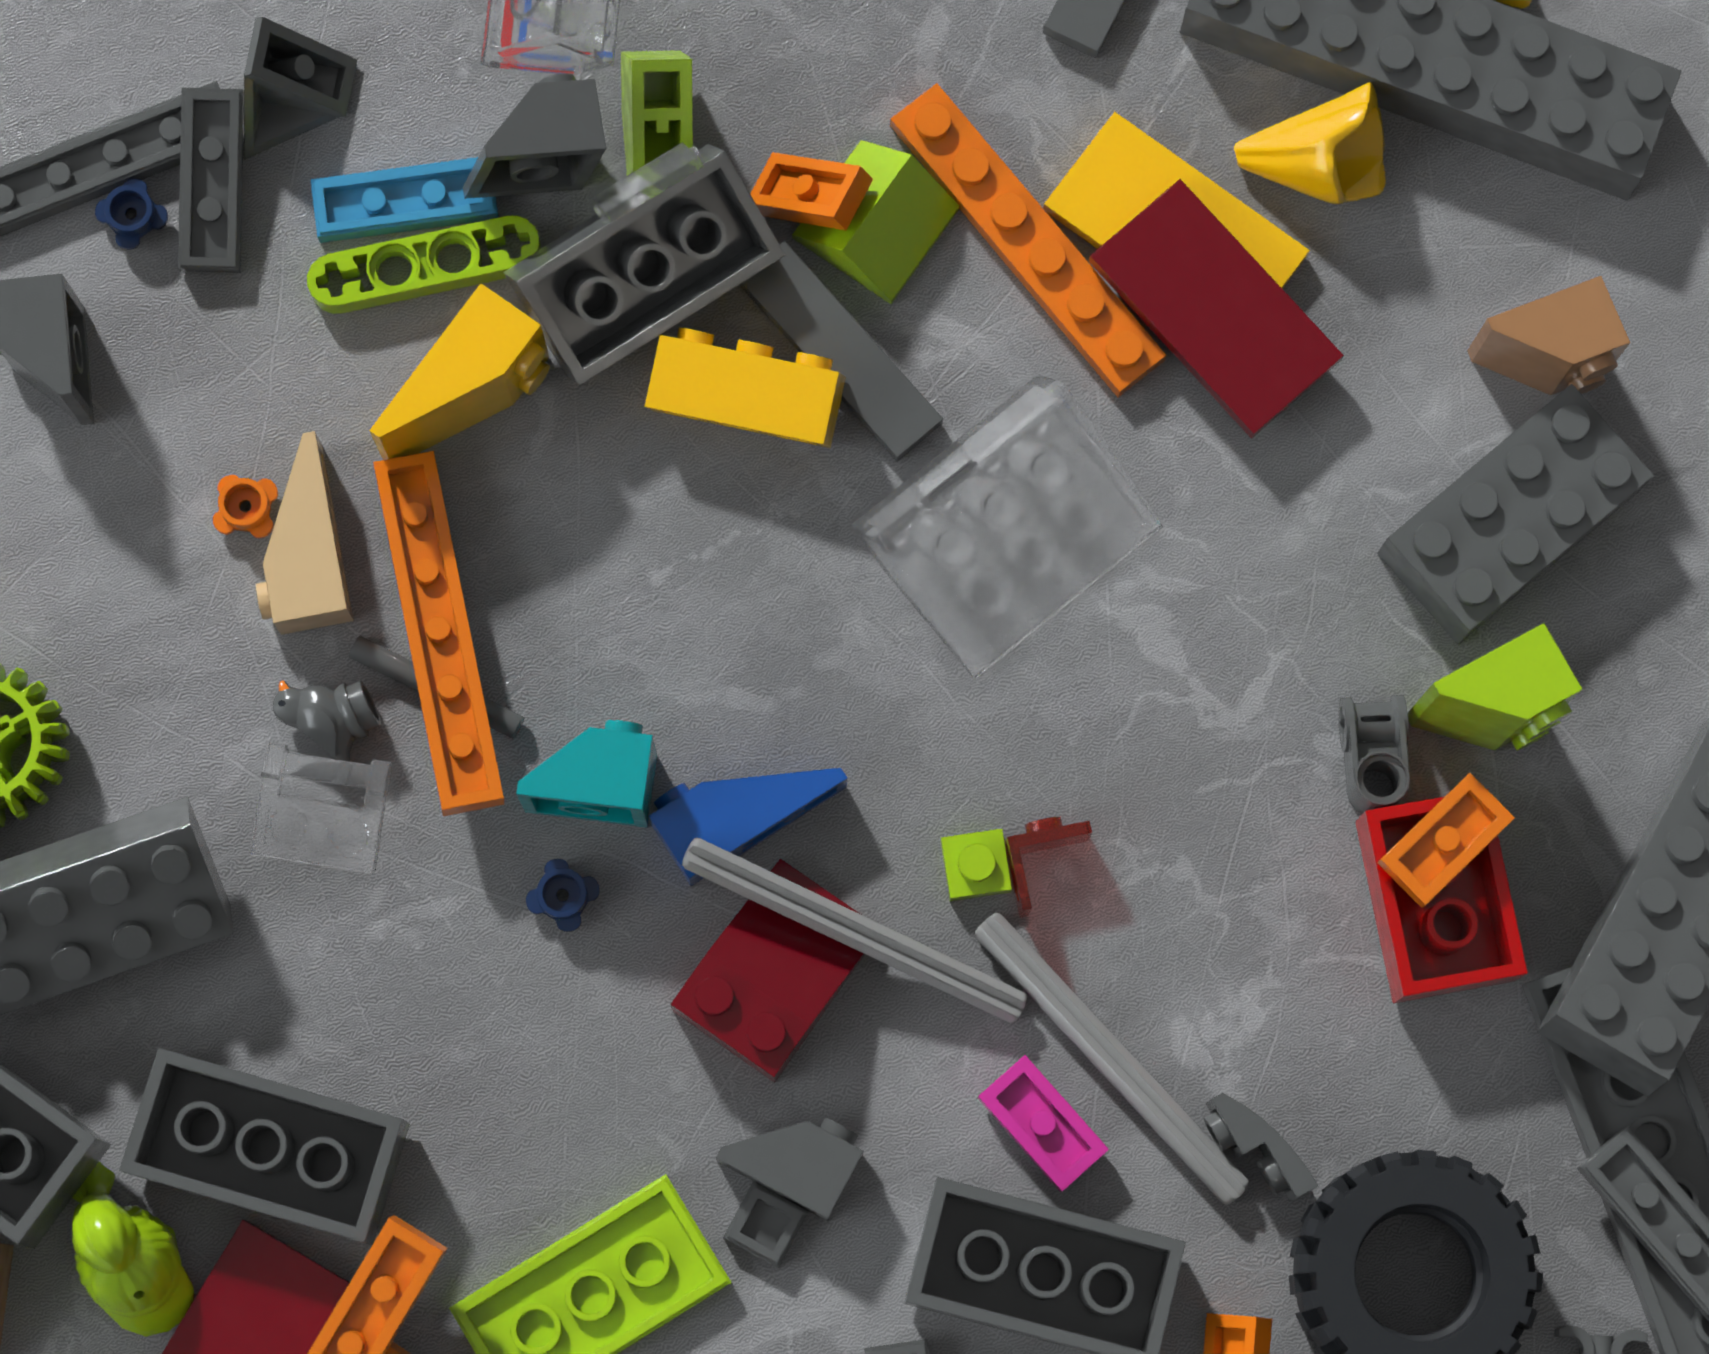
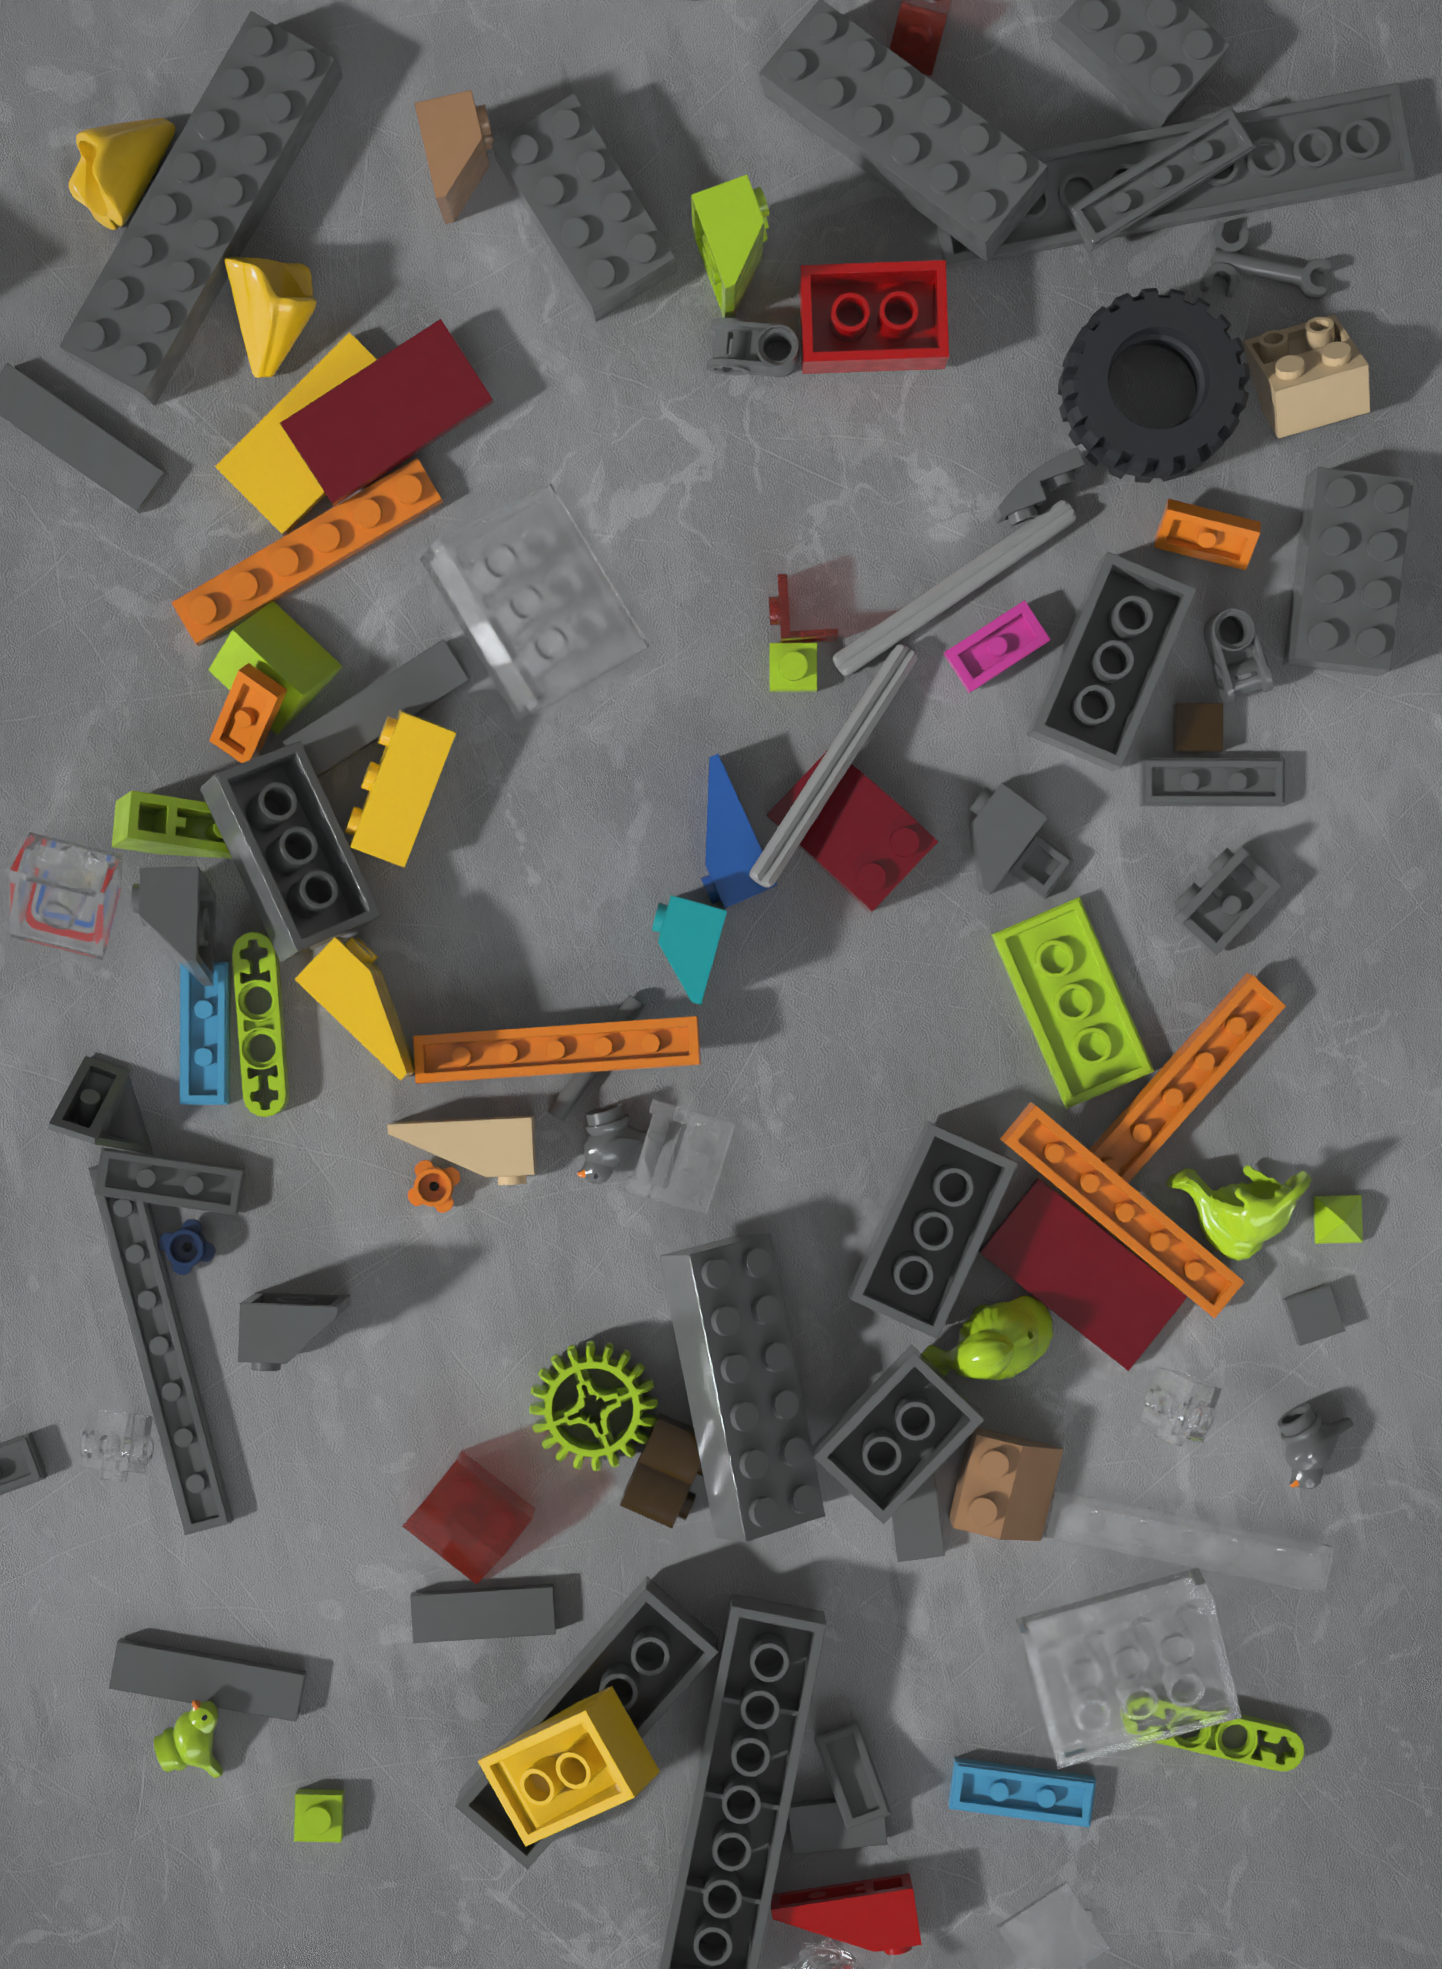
camera: 85 degrees left, 10 degrees up
dark blue plate [526,859,600,932] -> none
clear piece [592,143,704,223] -> none
orange plate [1377,773,1515,908] -> none

